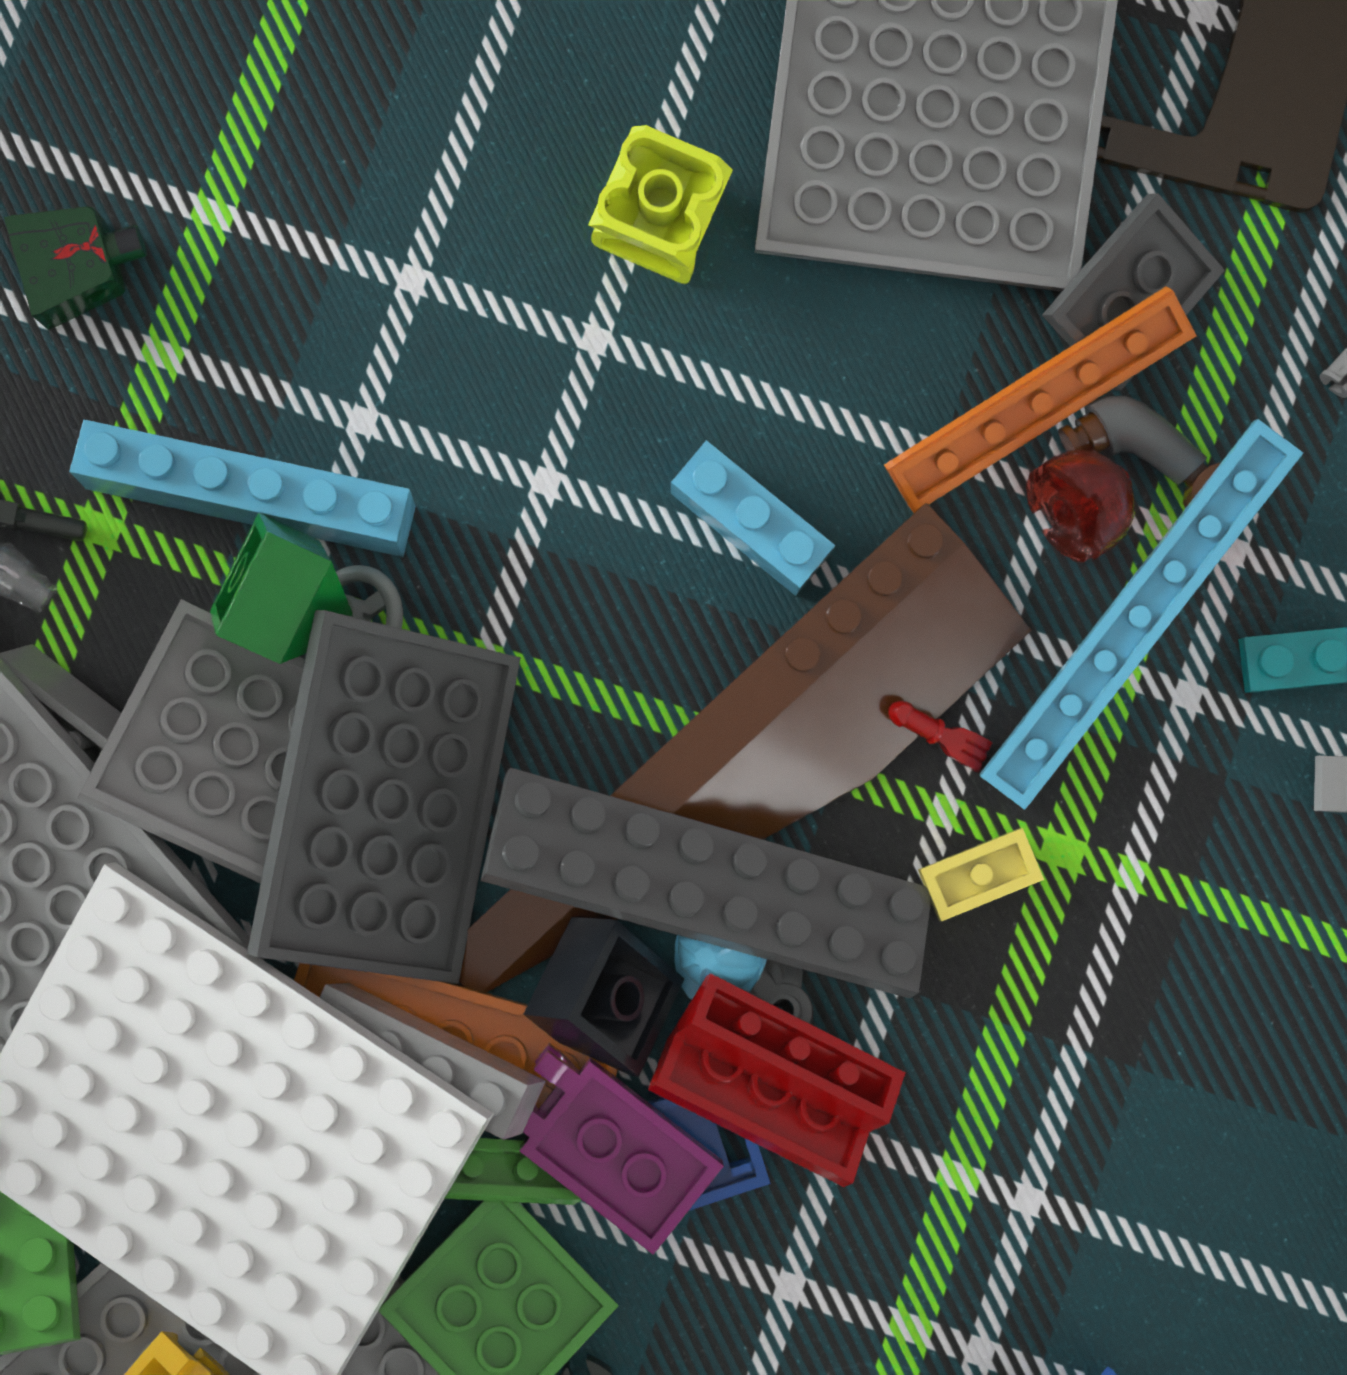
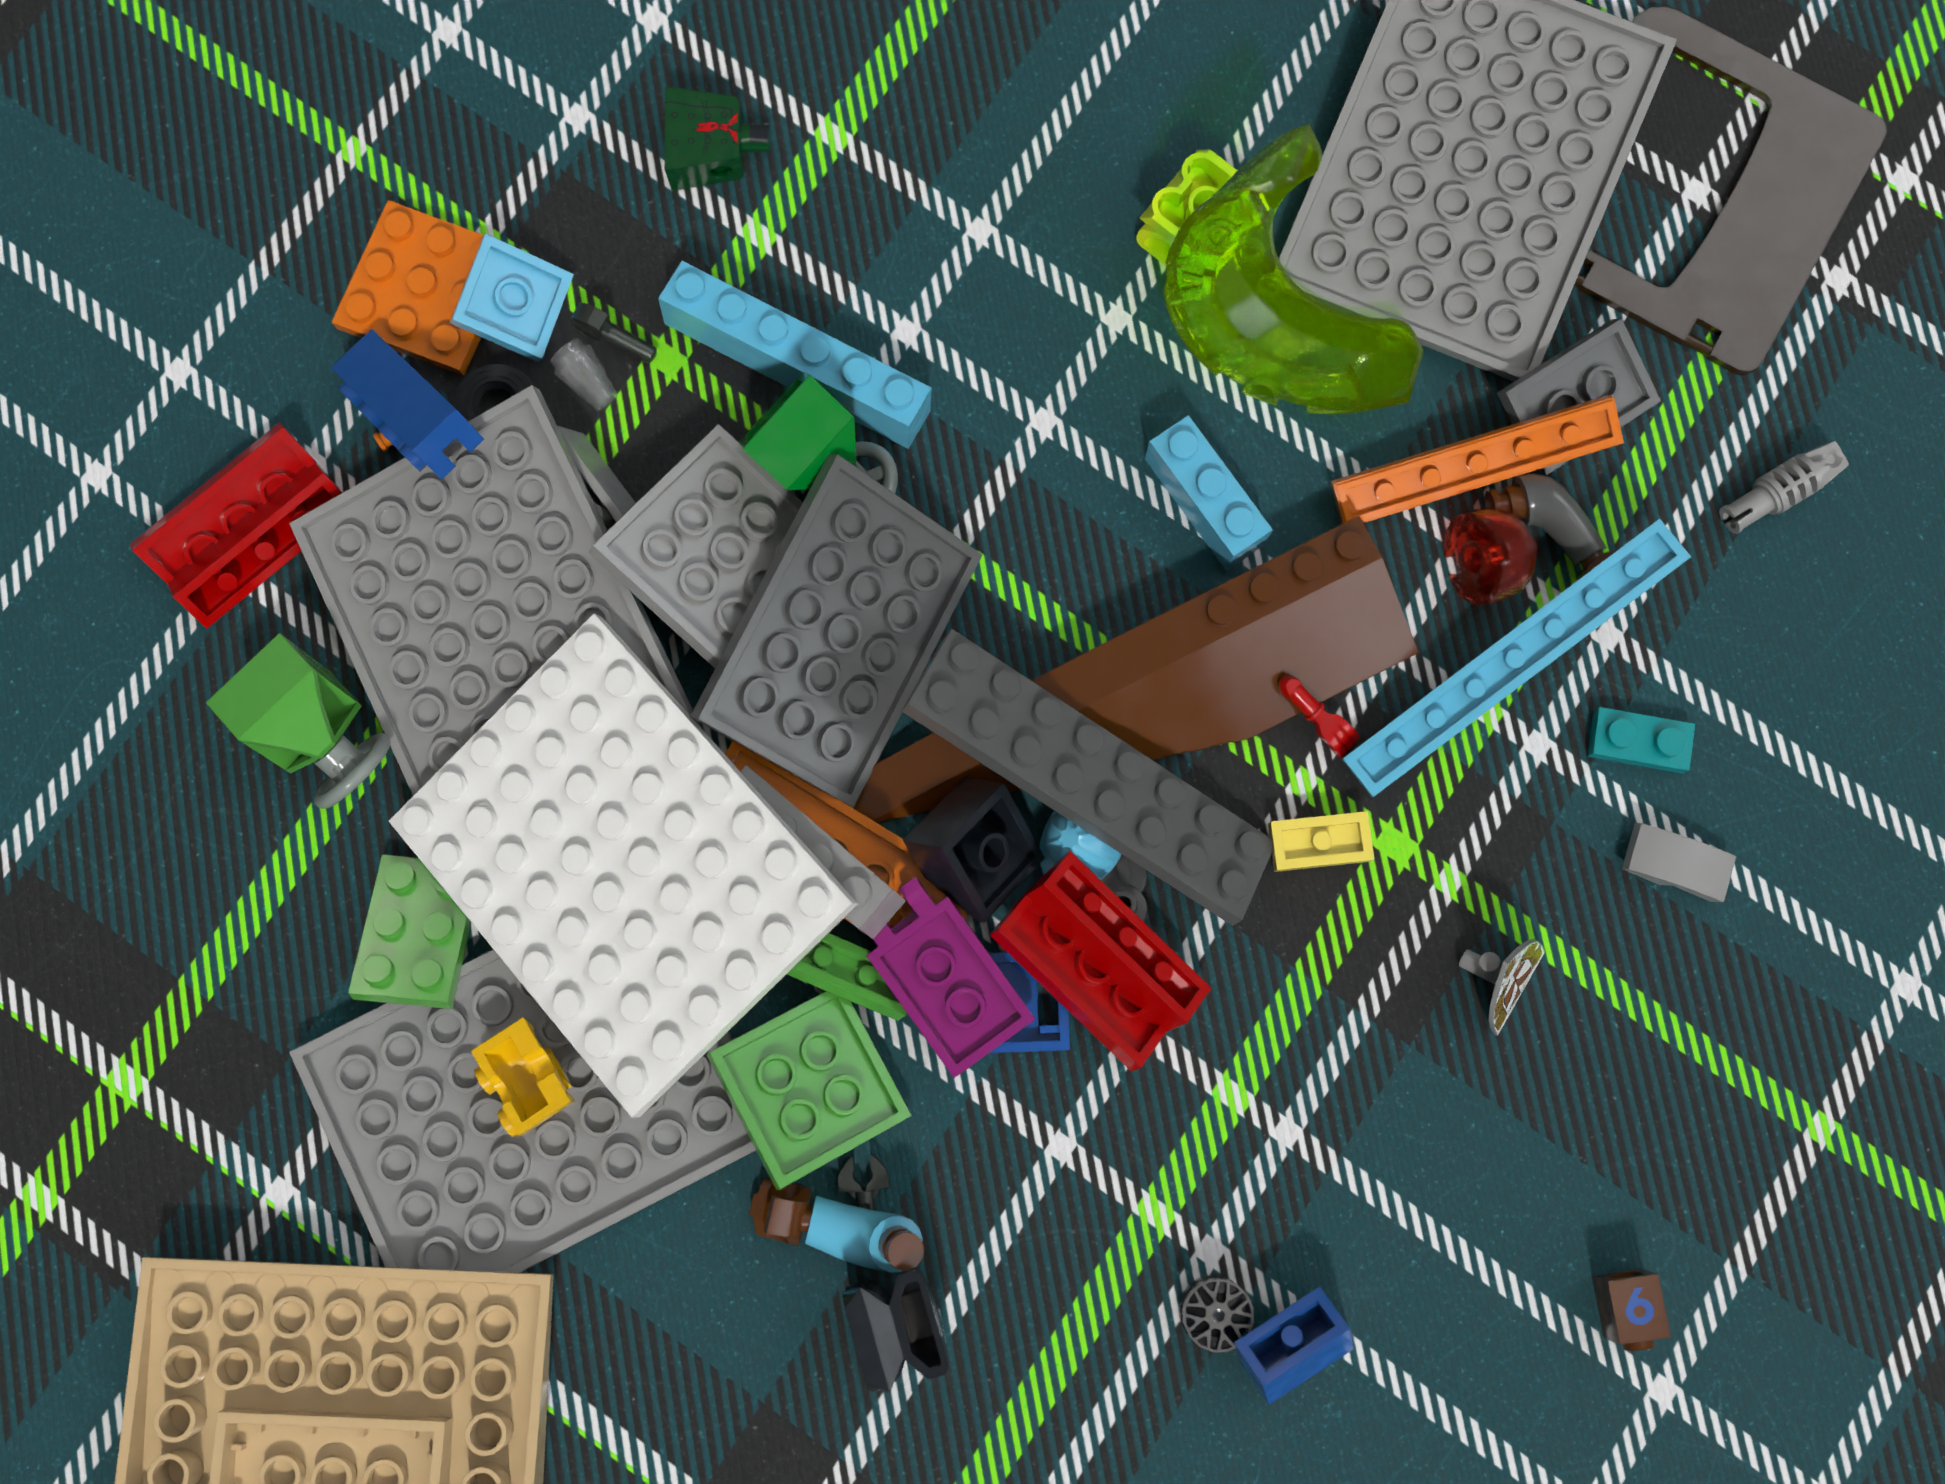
camera: 20 degrees right, 5 degrees down
none -> clear neon green windscreen [1164,124,1424,414]
none -> shield [1459,939,1545,1036]

